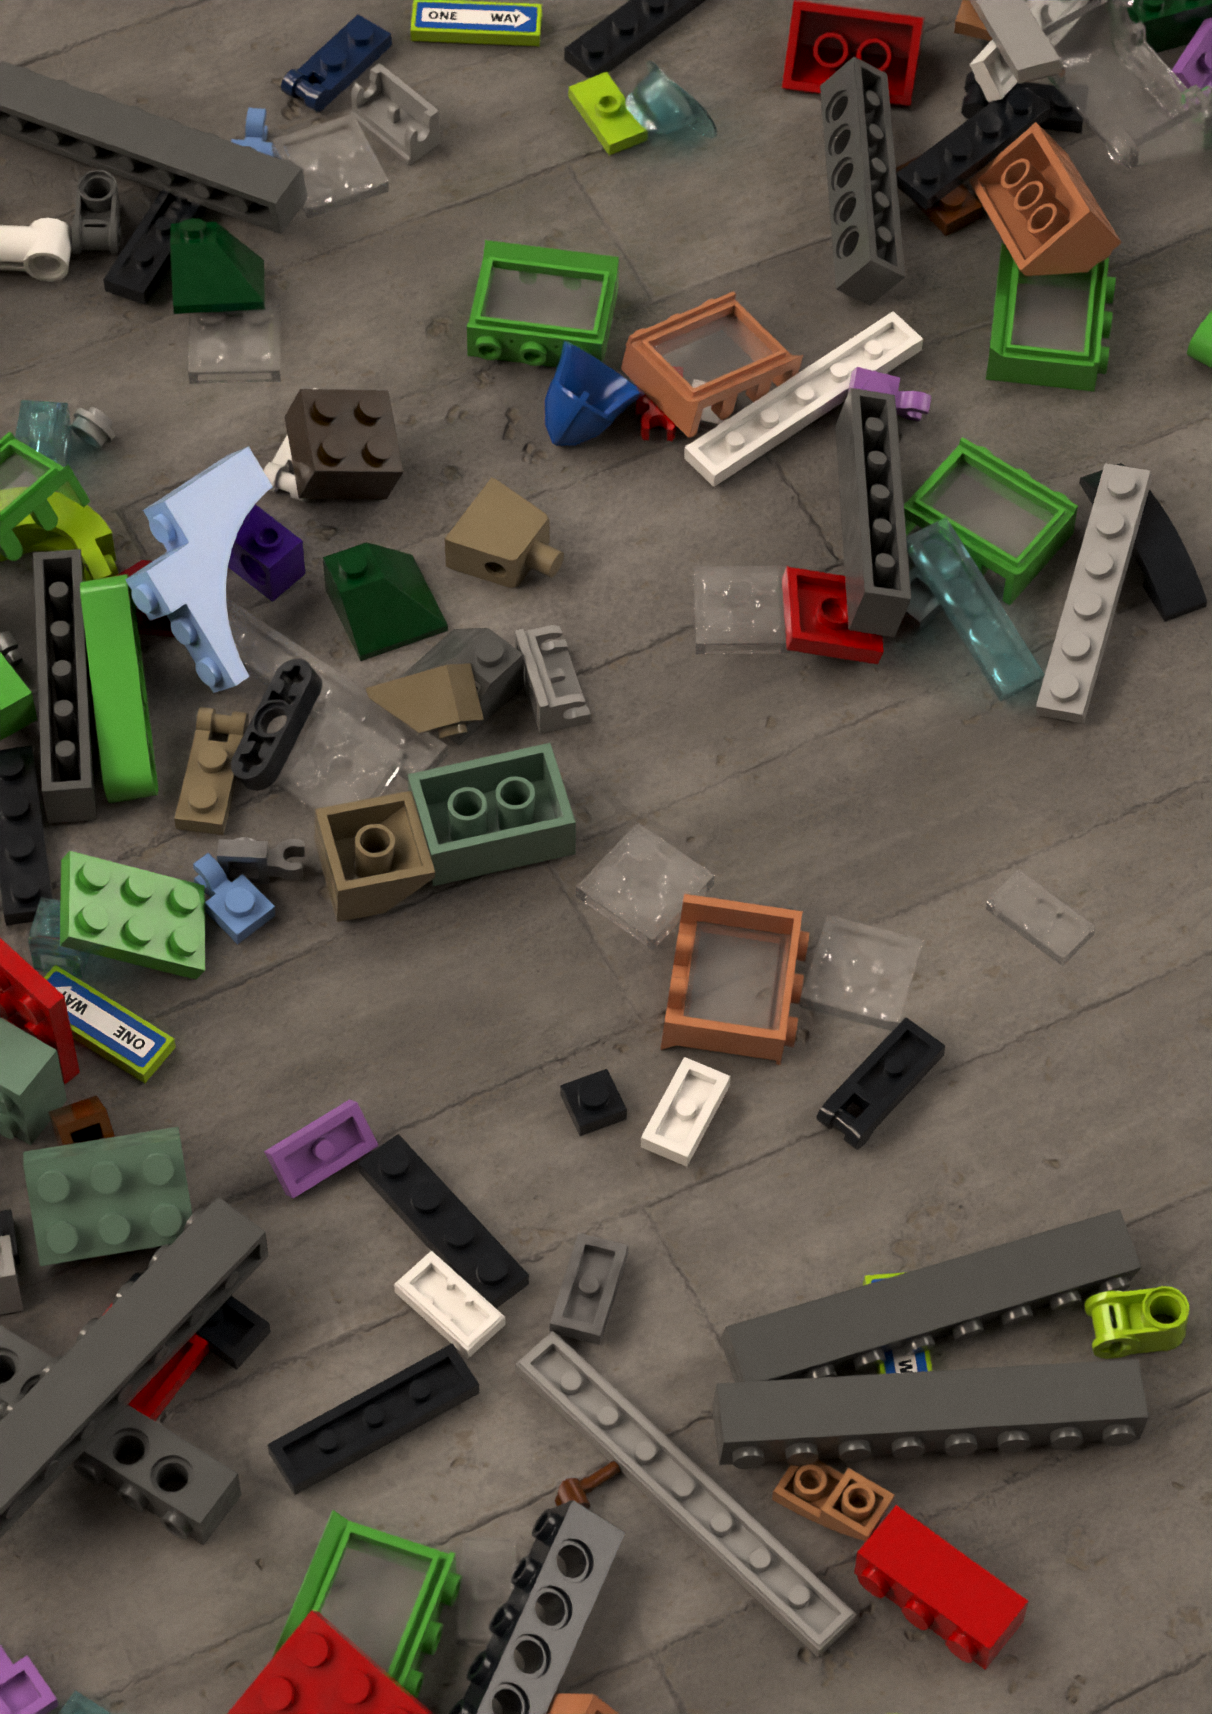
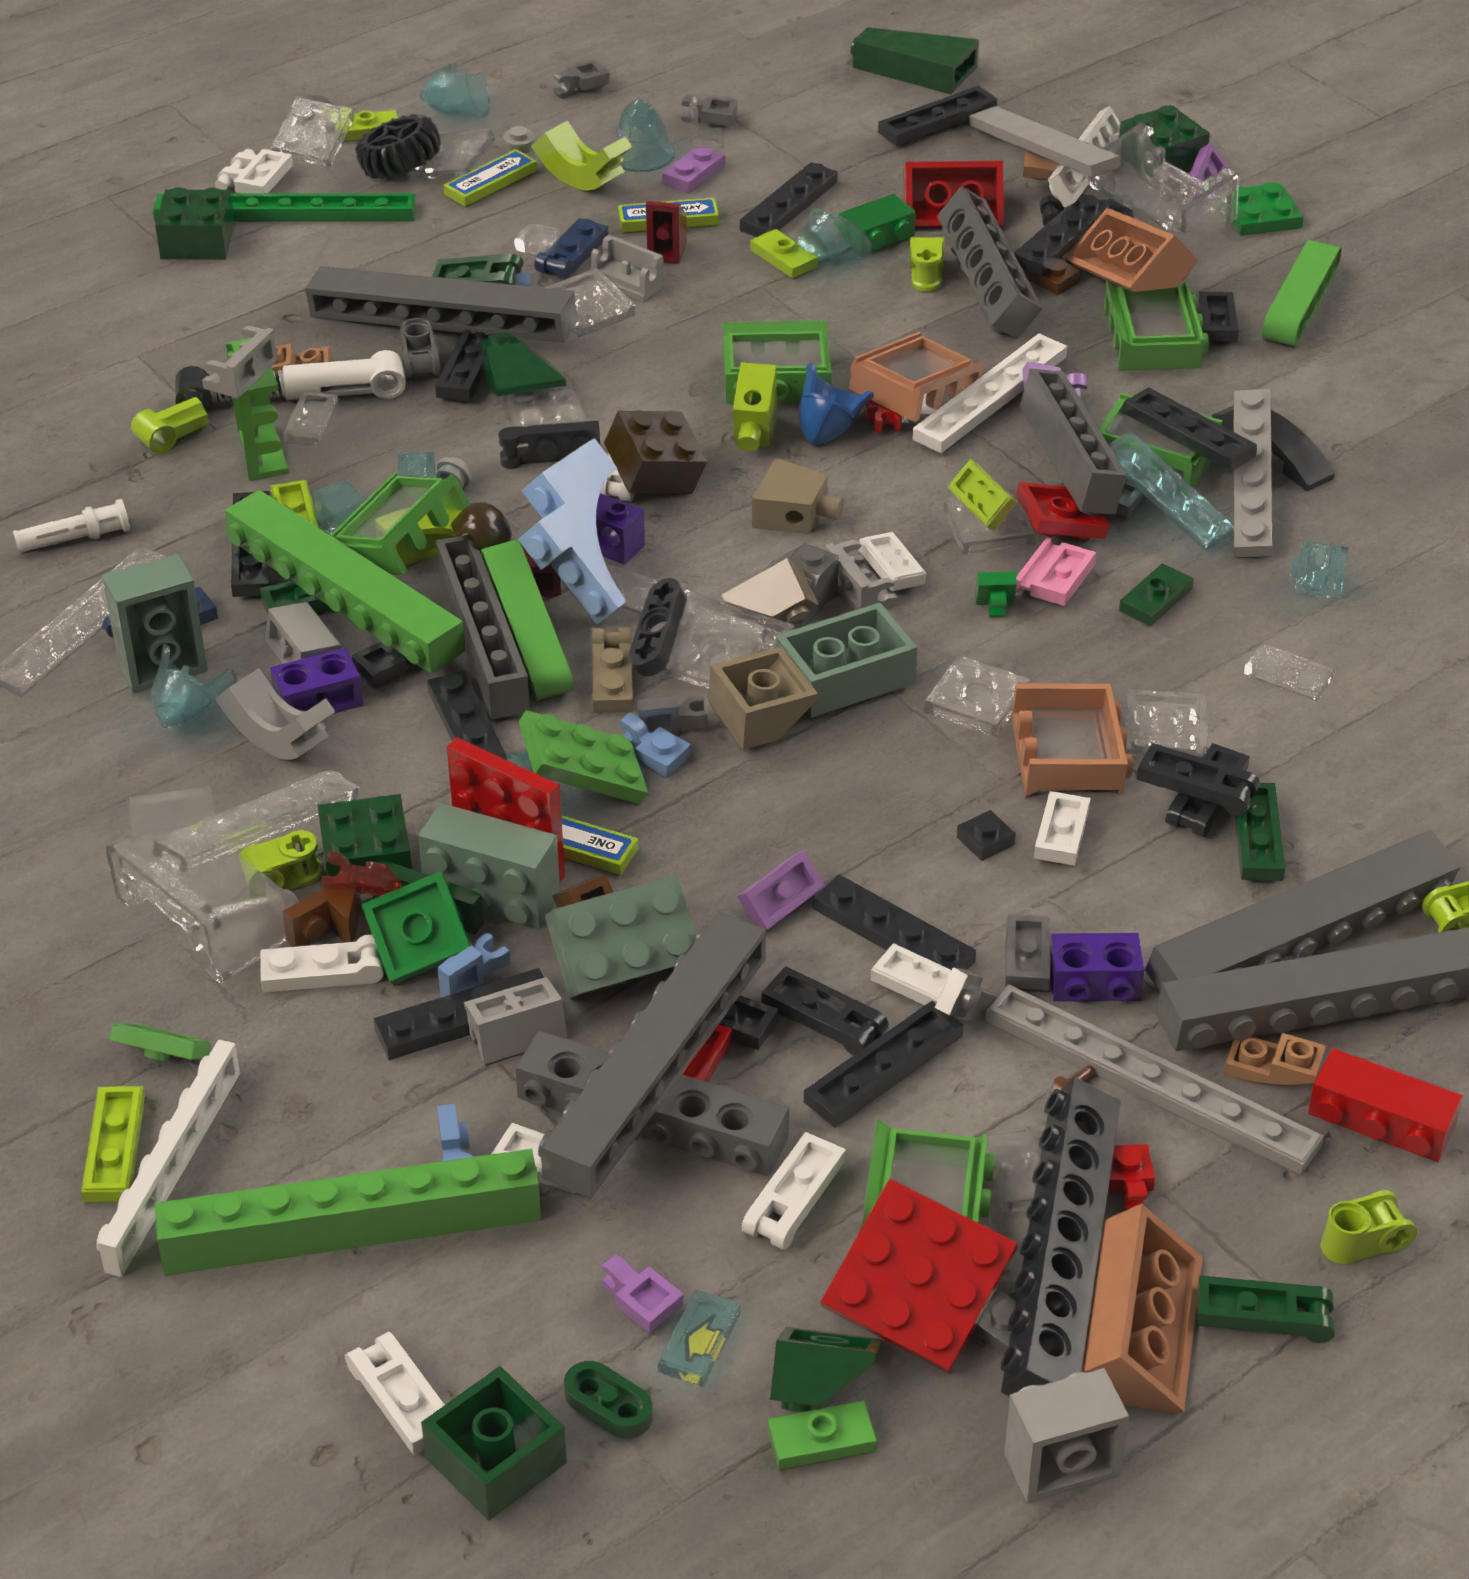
camera: 10 degrees left, 15 degrees down
dark green slope [323,542,448,661] -> none
none -> dark green plate [432,254,524,285]
none -> dark brown hair [451,502,512,549]
none -> black plate [498,420,600,469]
none -> clear plate [515,222,560,256]
none -> dark red slope [646,201,687,264]
none -> lime torso [733,362,777,452]
none -> white plate [741,1132,846,1250]
none -> black plate [761,966,889,1055]
none -> green brick [838,193,915,256]
none -> white plate [858,532,927,591]
none -> lime piece [910,237,944,292]
none -> flat silver plate [935,967,997,1017]
none -> lime plate [948,458,1018,531]
none -> green tile [974,571,1017,618]
none -> bright pink plate [1016,538,1096,606]
none -> dark purple brick [1050,933,1144,1002]
none -> red plate [1108,1144,1155,1211]
none -> dark green plate [1119,563,1194,626]
none -> black plate [1123,387,1257,471]
none -> black plate [1137,743,1260,816]
none -> black plate [1198,291,1239,344]
none -> dark green plate [1235,783,1285,881]
none -> clear light blue brick [1289,540,1349,600]

